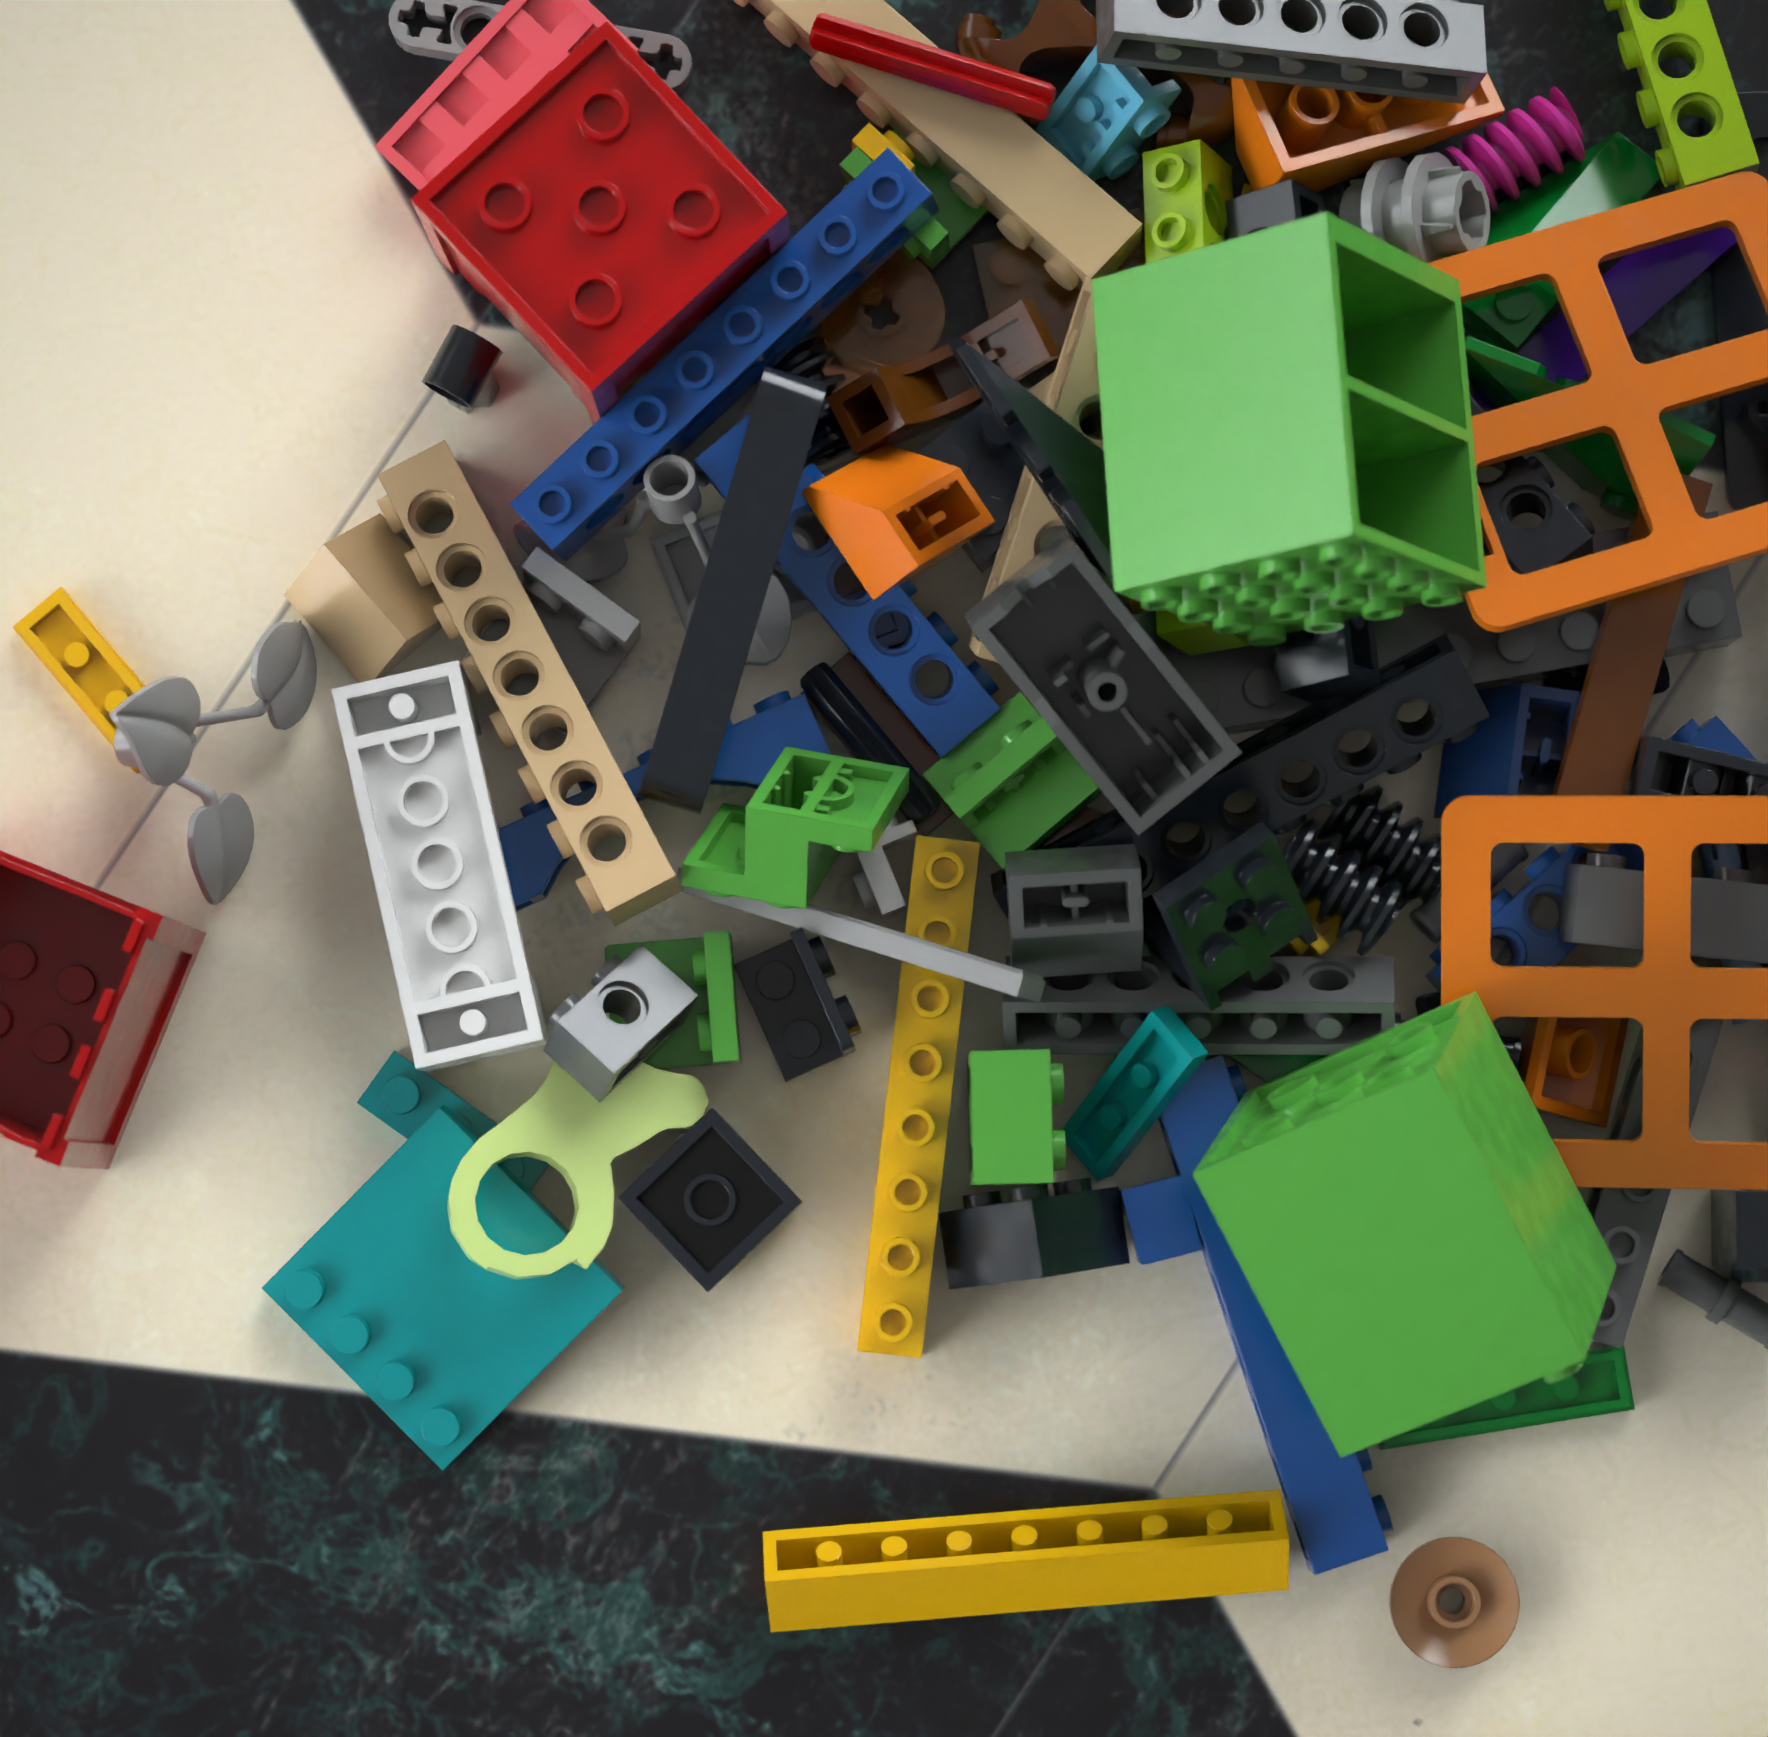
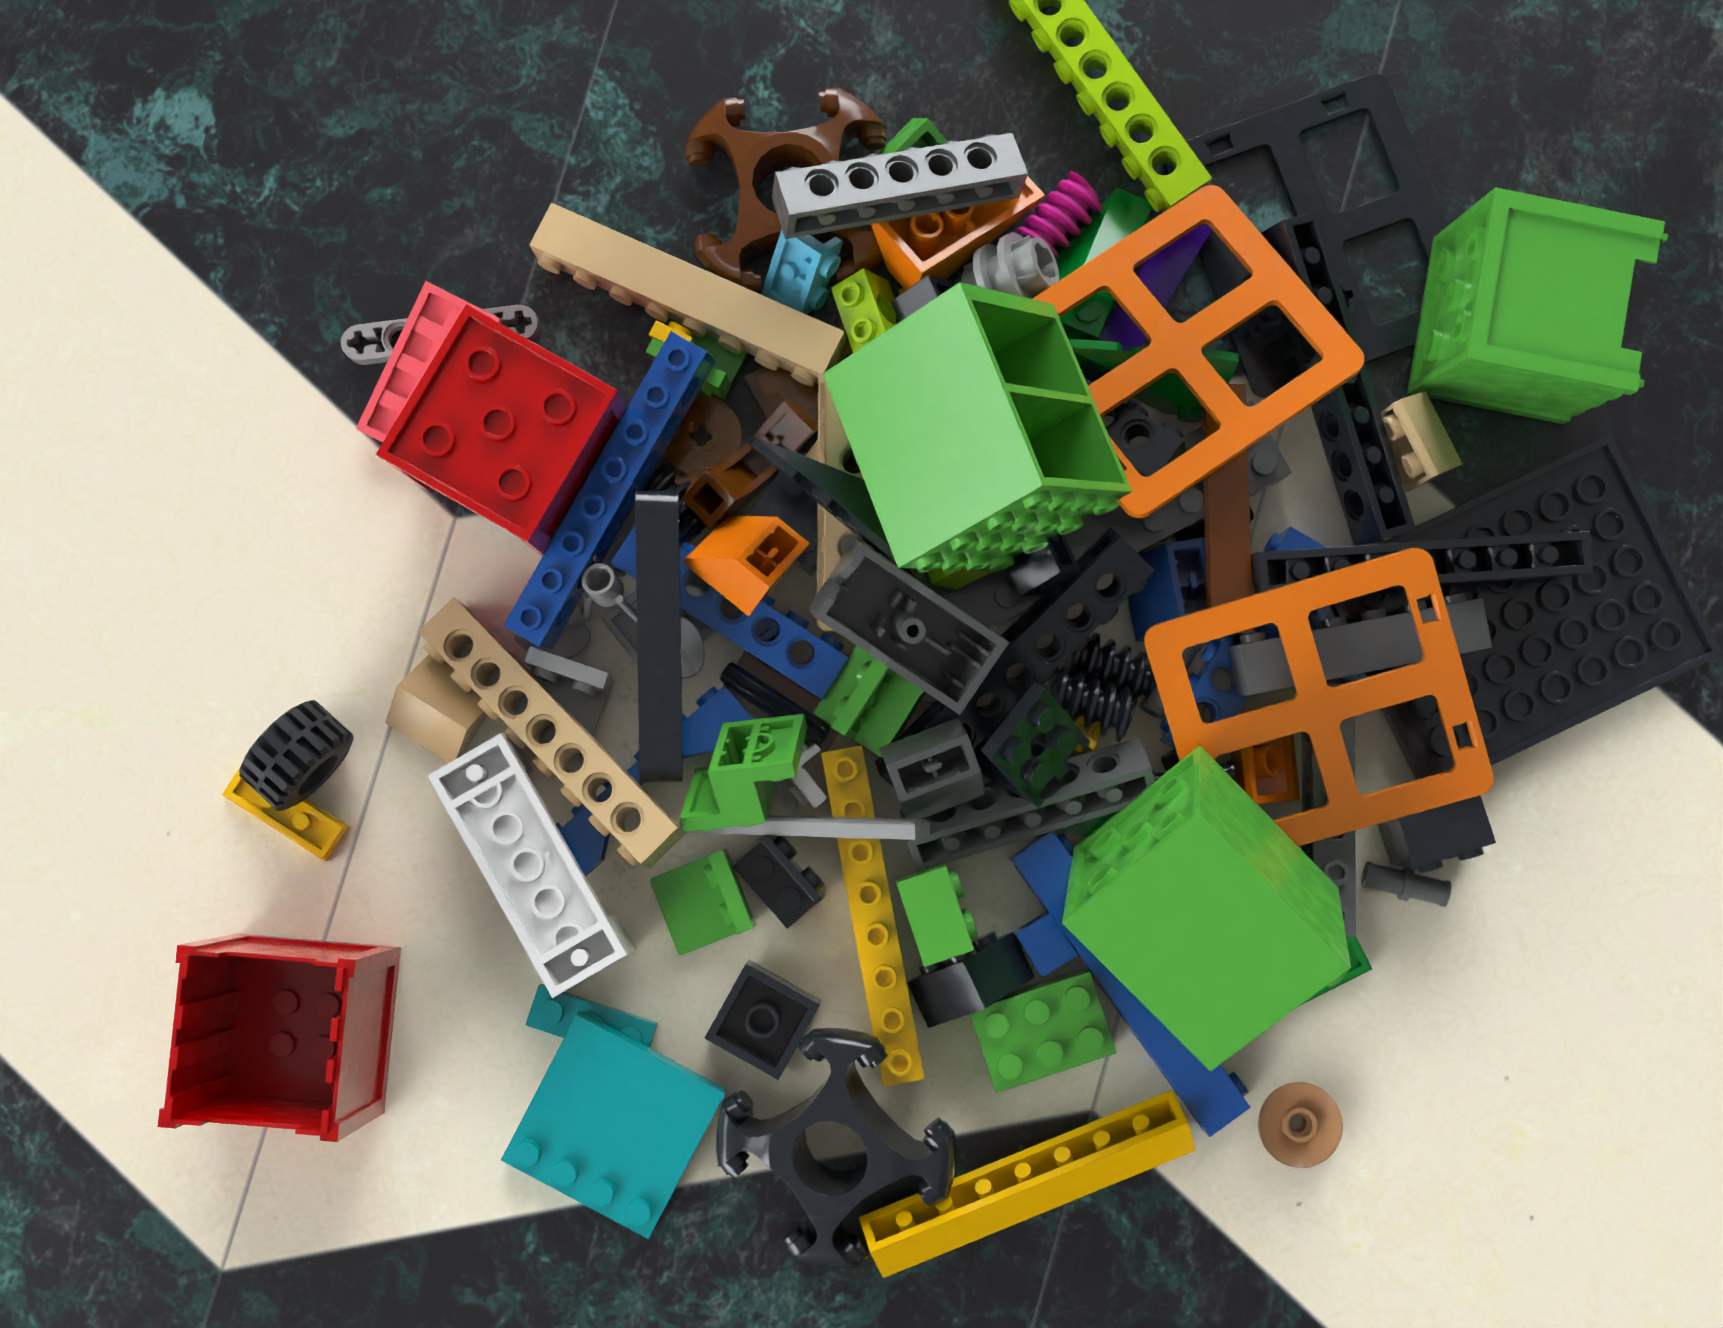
camera: 15 degrees left, 0 degrees up
light grey plant [109,620,317,905] -> none
black piece [421,324,503,414] -> none
yellowish green animal [447,1060,709,1280] -> none
brick [543,944,698,1102] -> none
red axle [809,13,1056,120] -> none
teal plate [1062,1005,1209,1182] -> none
none -> black tyre [239,700,354,811]
none -> black piece [716,1028,957,1269]
none -> bright green brick [970,968,1117,1093]

